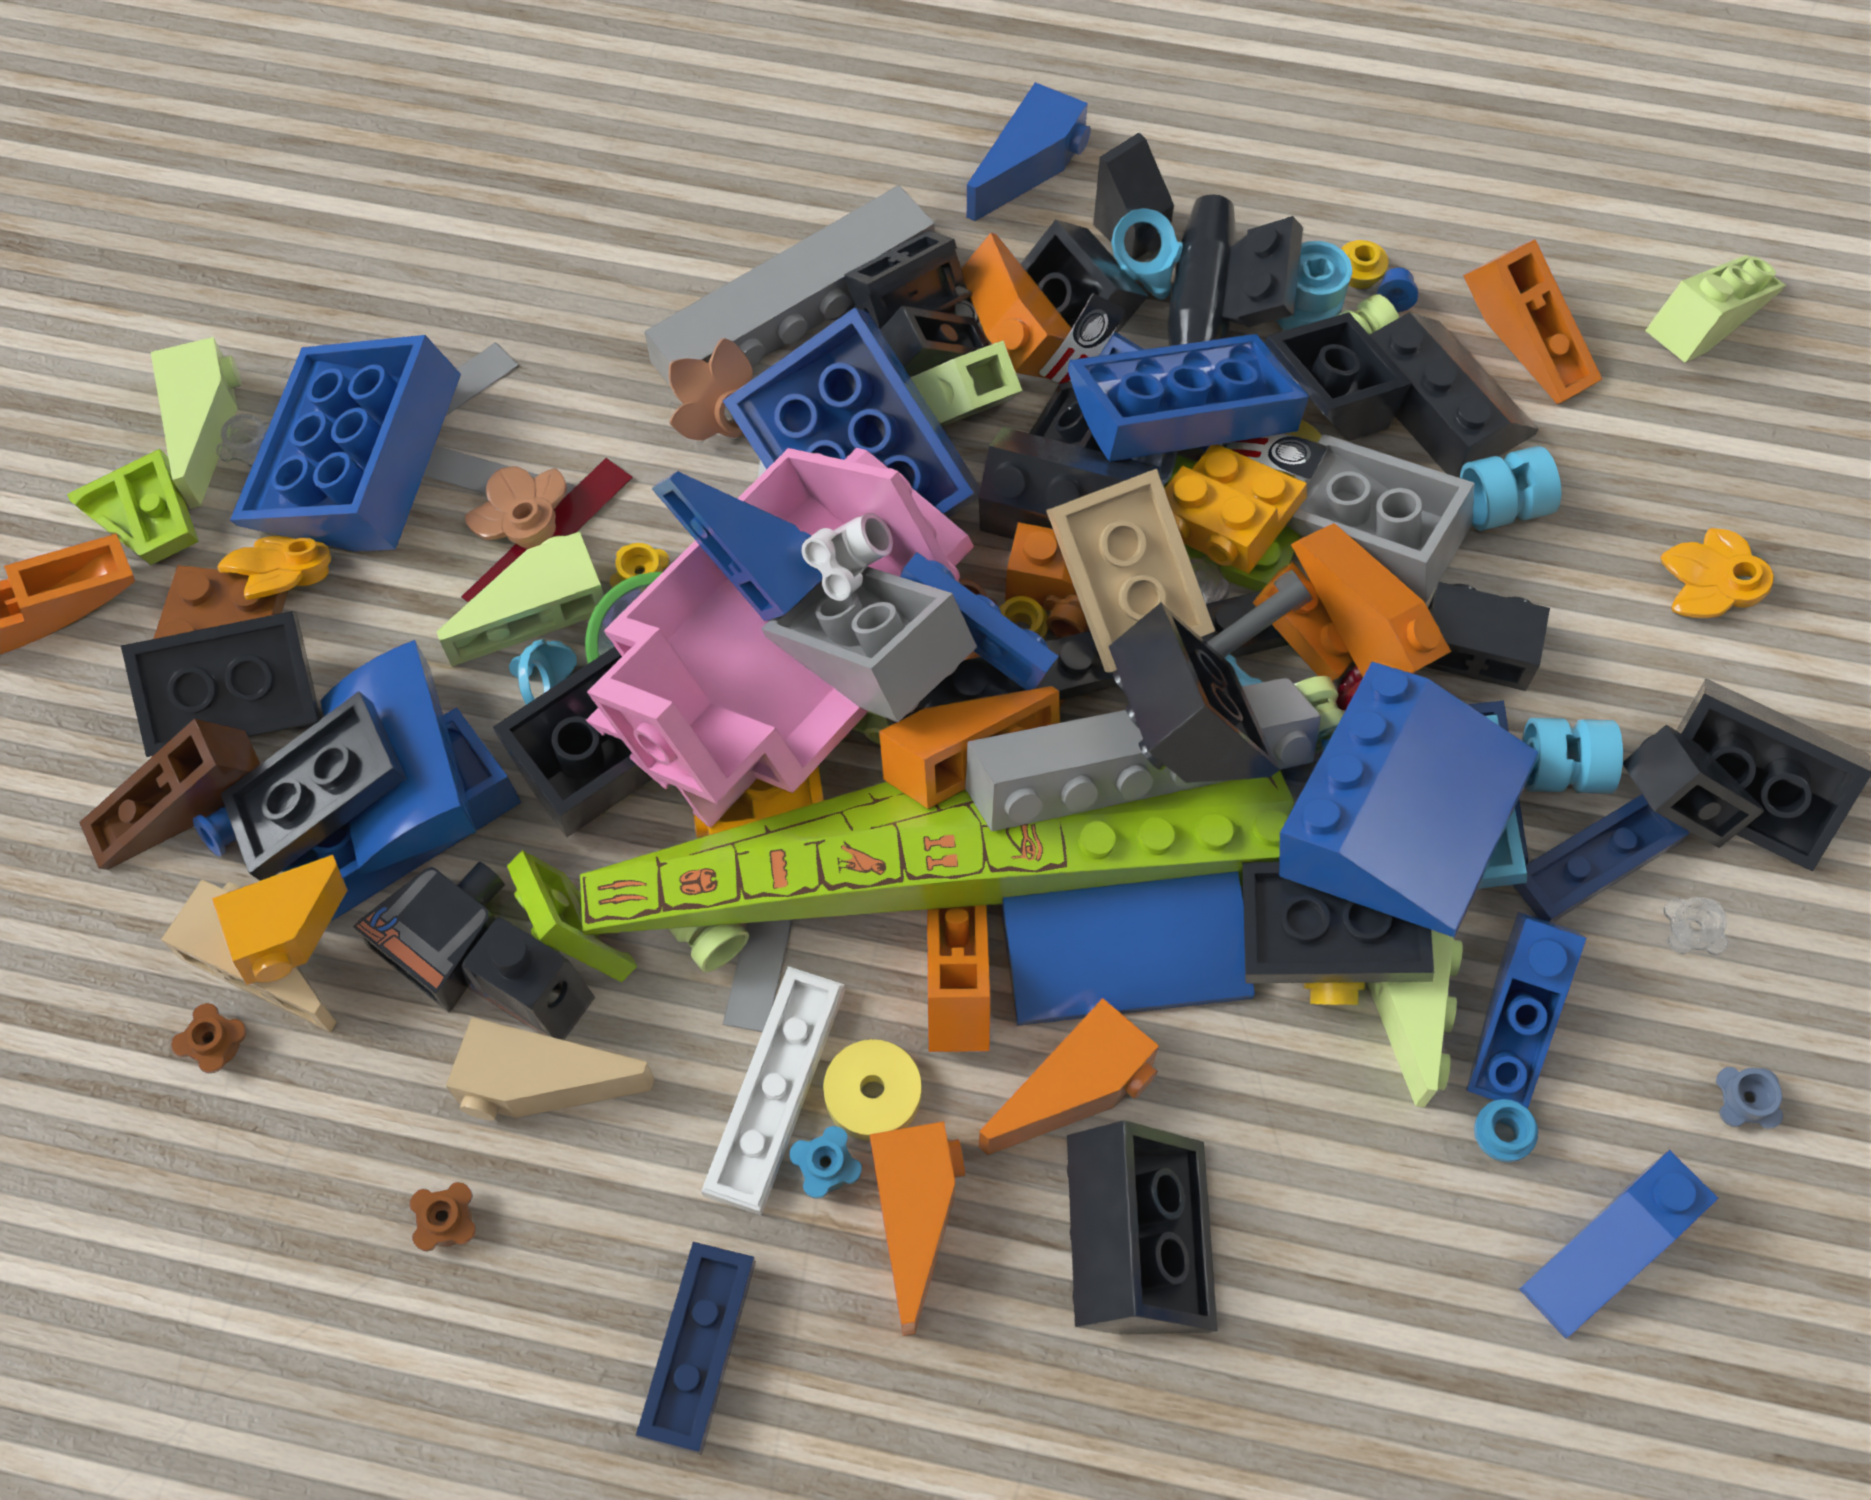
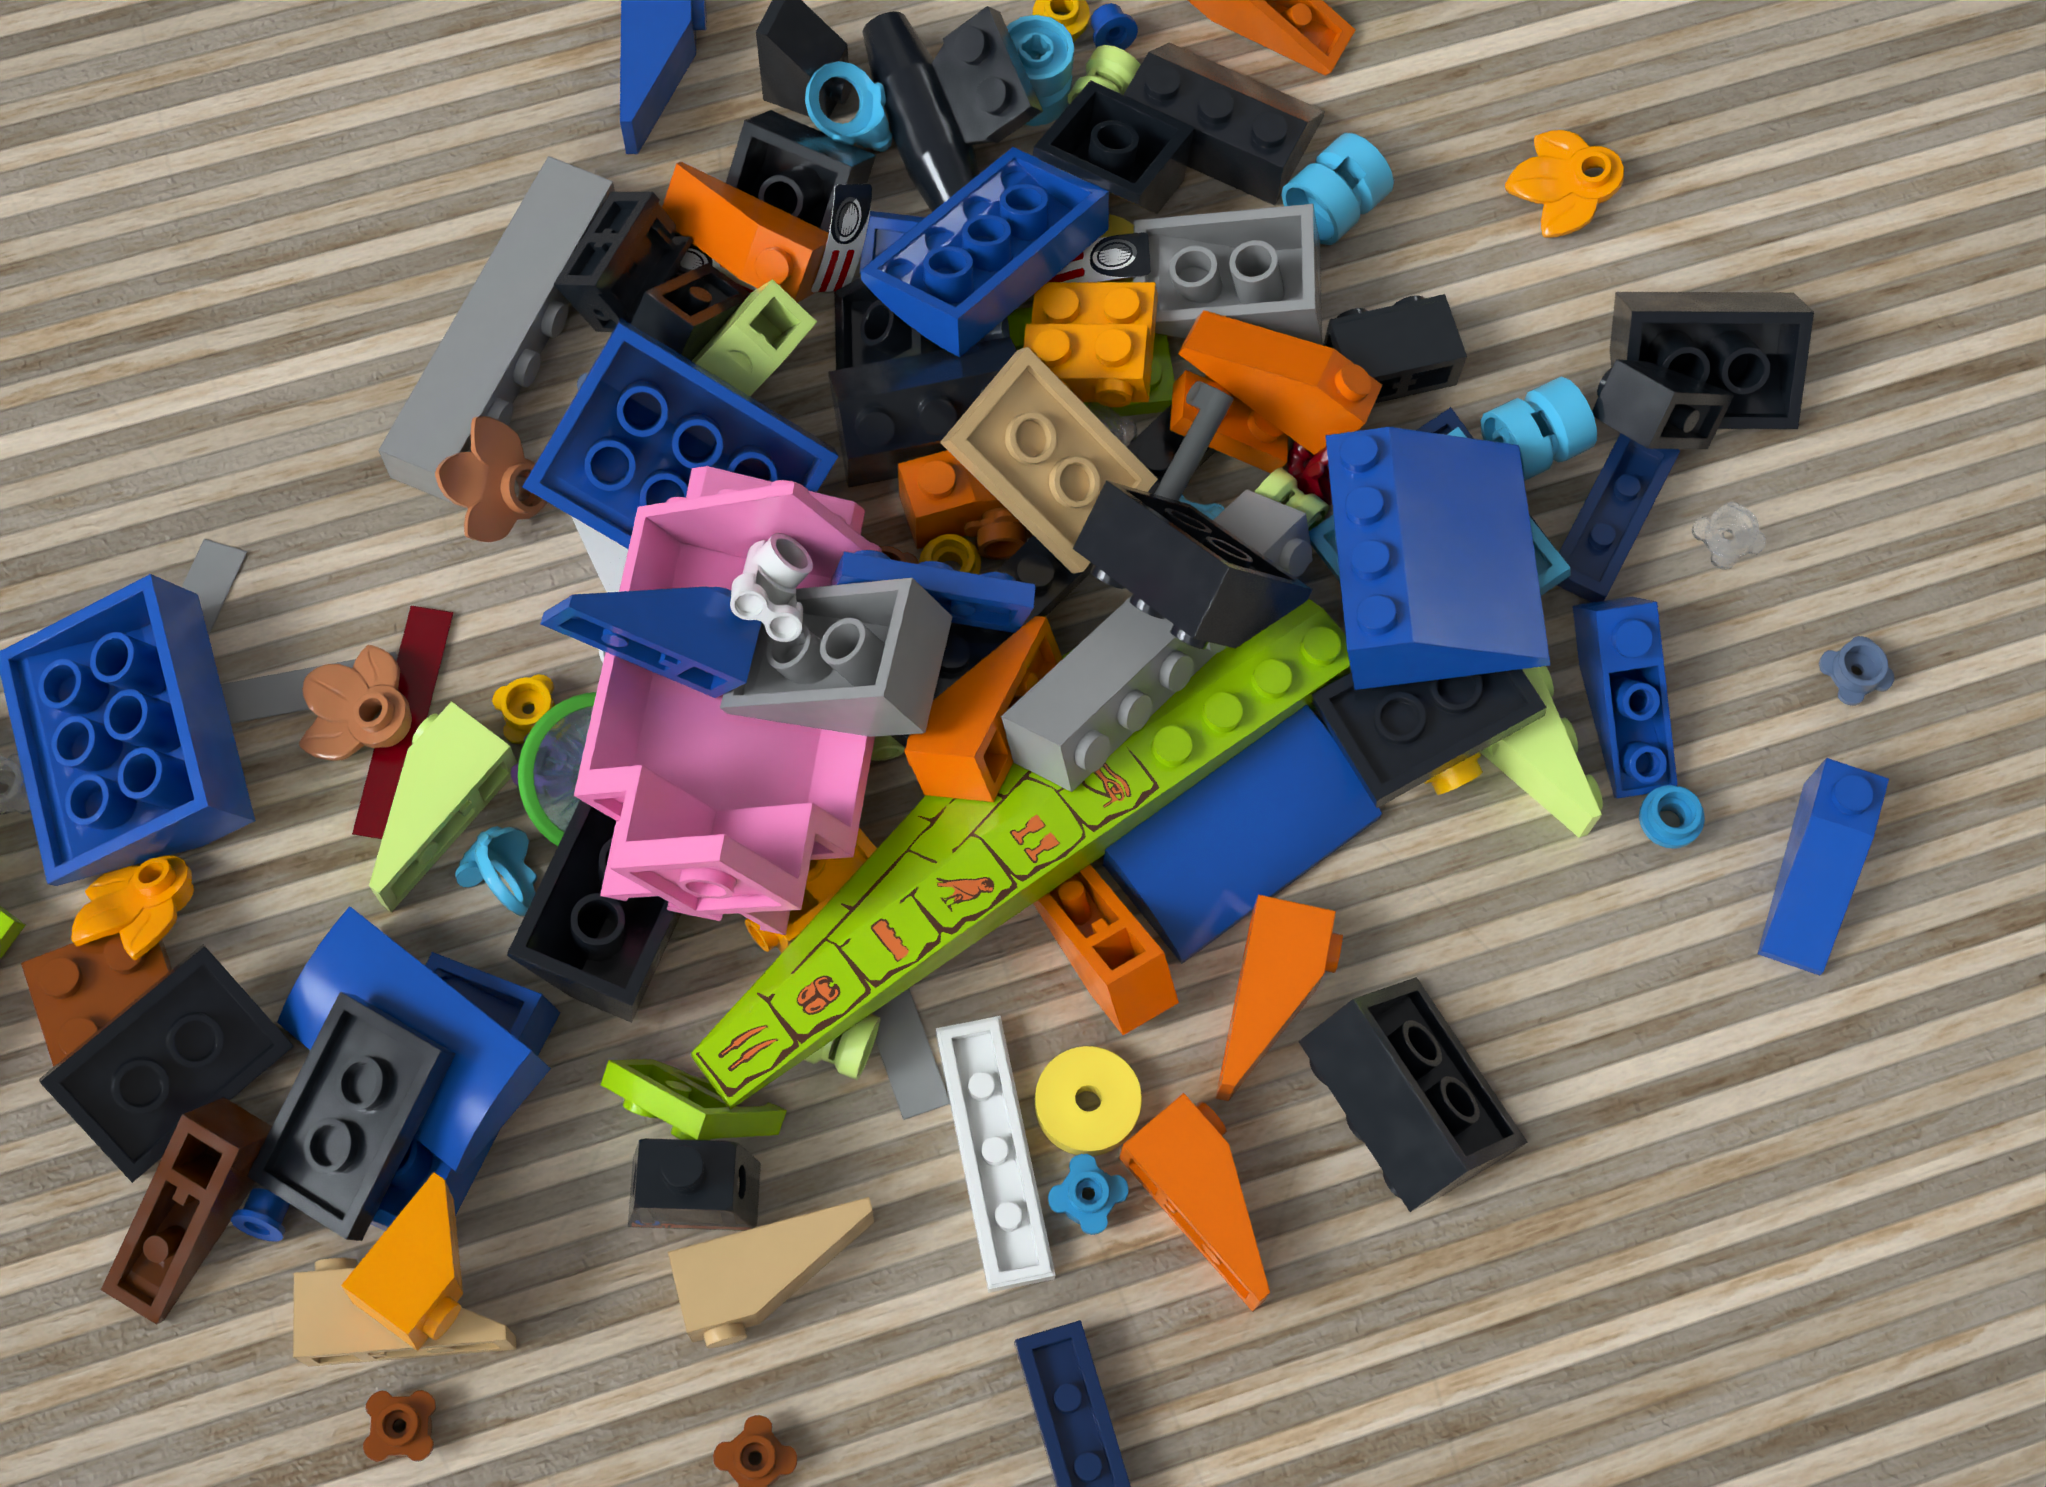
camera: 35 degrees left, 5 degrees up
black torso [353,862,505,1013] -> none

